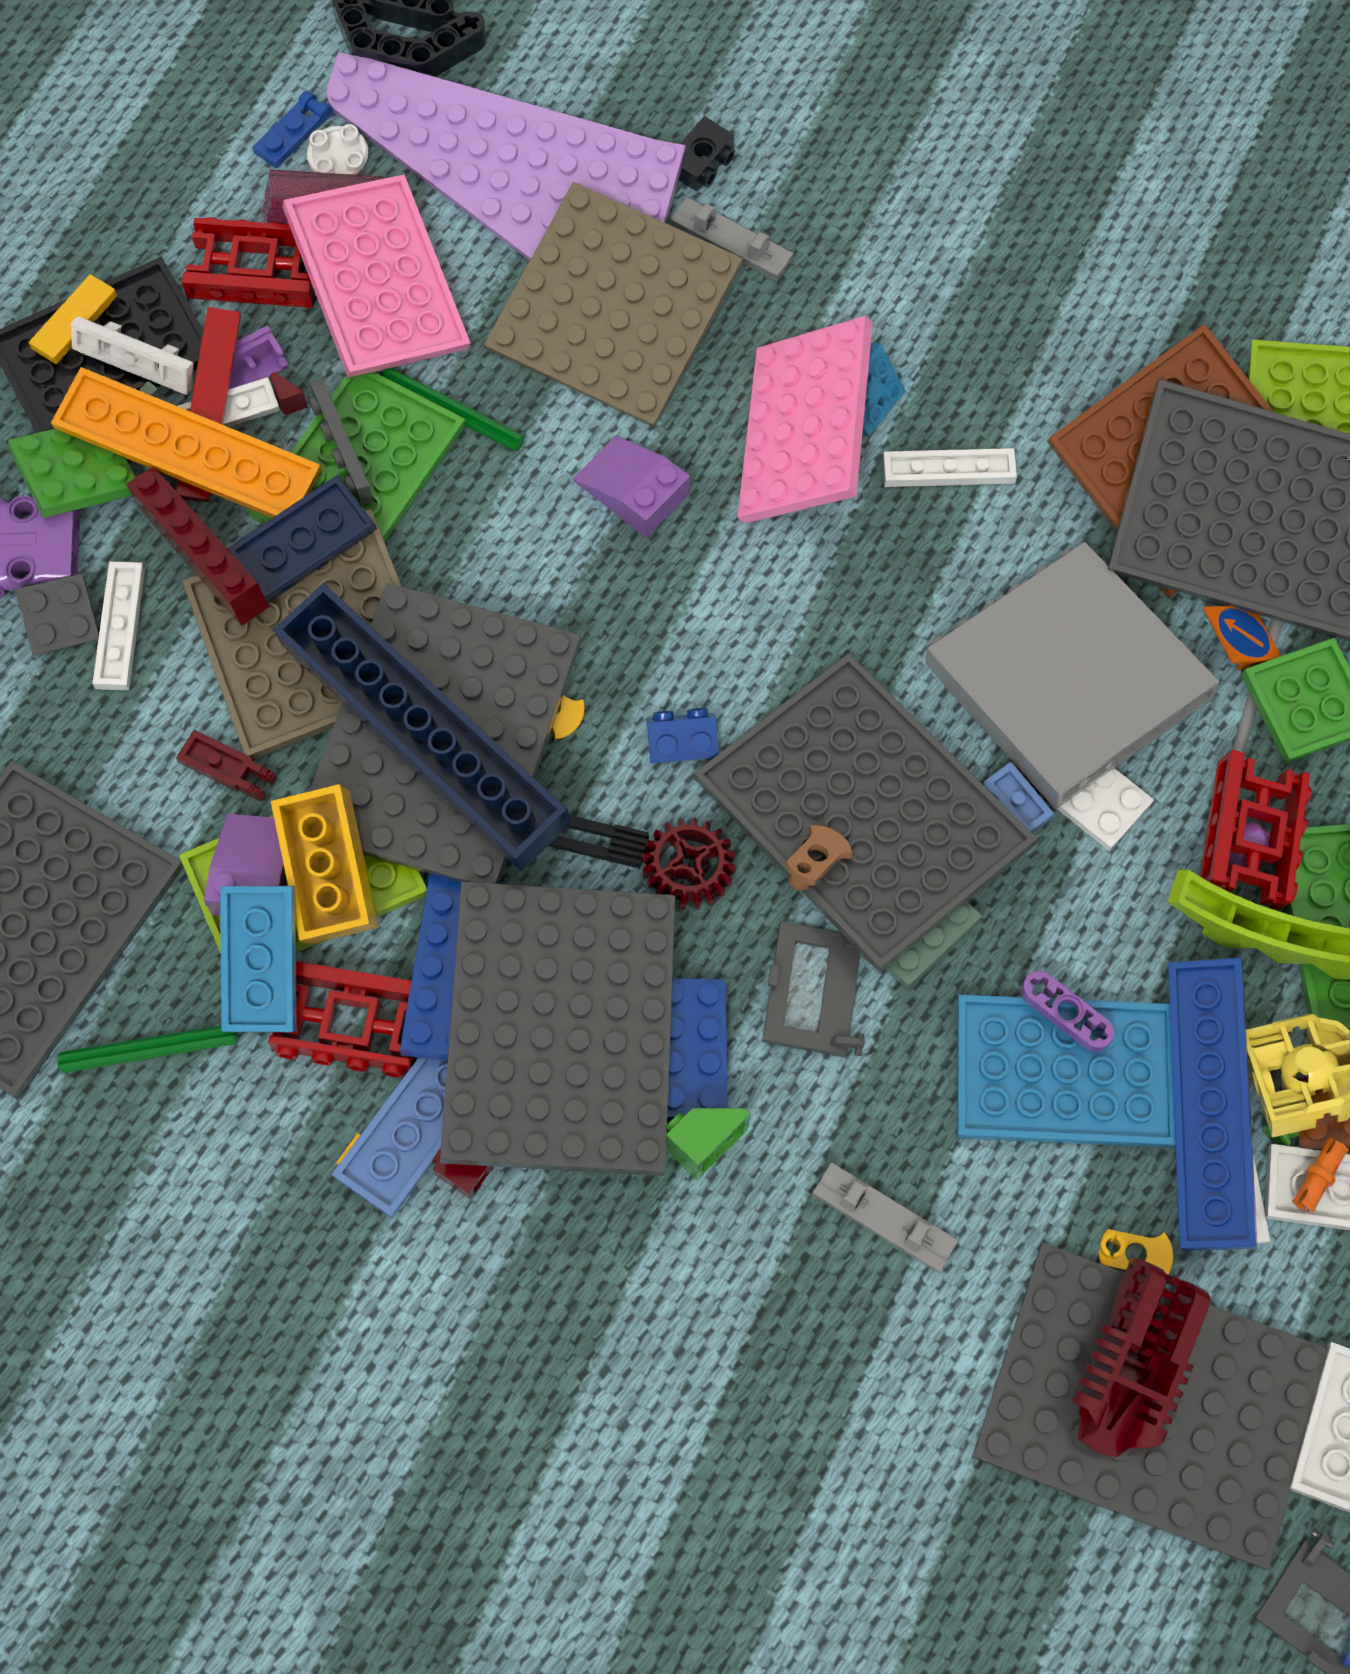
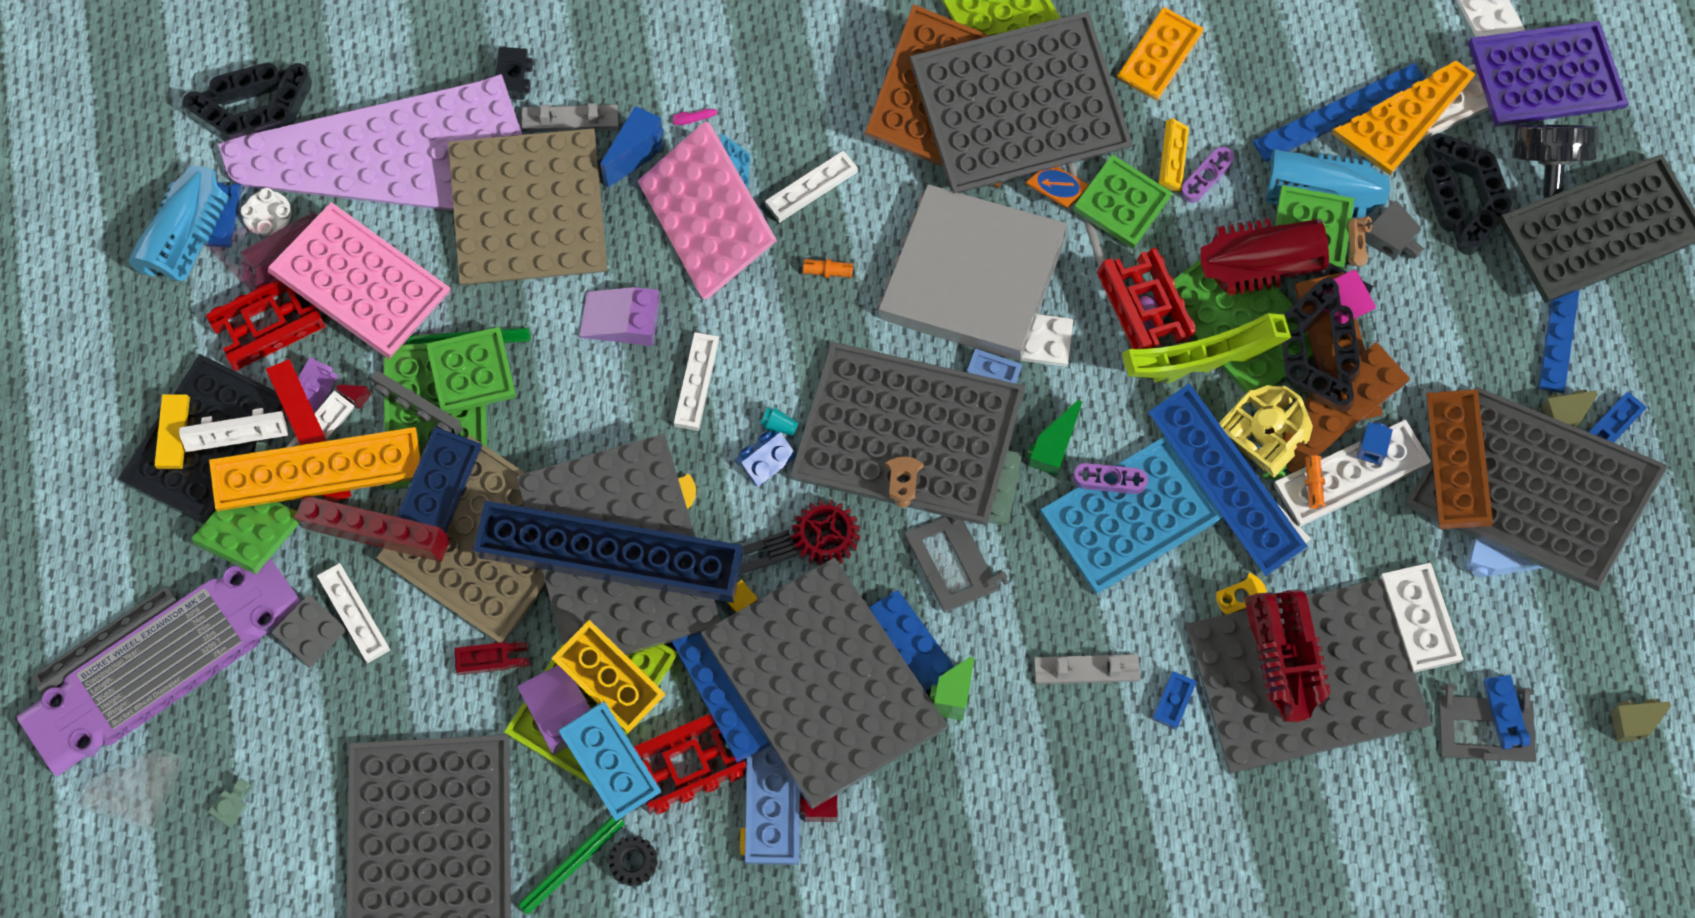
camera: 35 degrees left, 0 degrees up
none -> dark azure connector [128,166,229,281]
none -> bright green plate [426,327,517,414]
none -> blue slope [600,106,665,187]
none -> black tyre [608,835,658,887]
none -> dark pink piece [673,109,717,125]
none -> white plate [674,332,719,431]
none -> yellow tile [725,580,758,613]
none -> teal cone [760,406,799,436]
none -> orange pin [803,258,853,279]
none -> green slope [1026,400,1083,476]
none -> blue plate [1152,671,1197,730]

